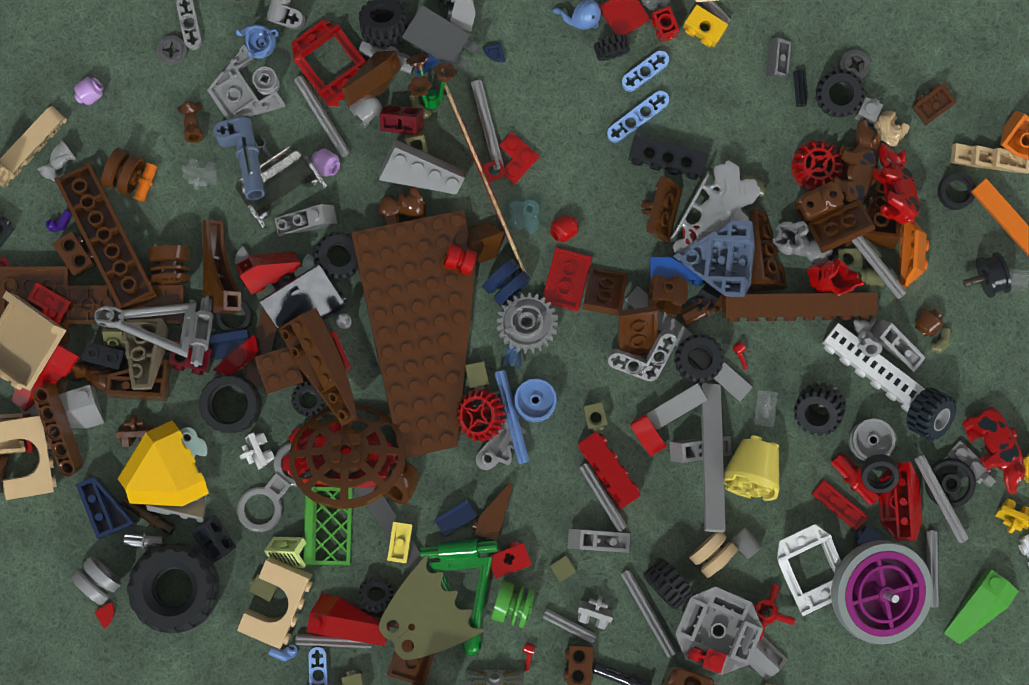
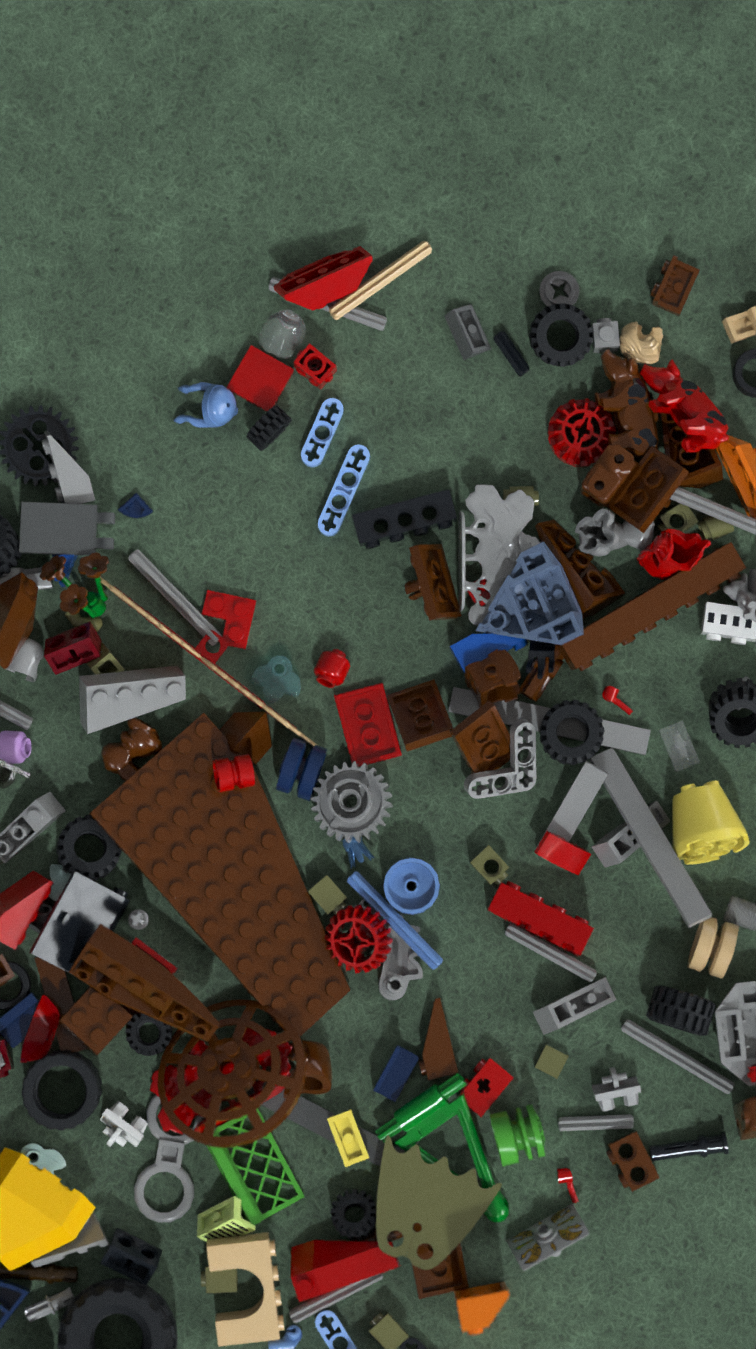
camera: 30 degrees left, 0 degrees up
yellow brick [683,5,729,48] -> none

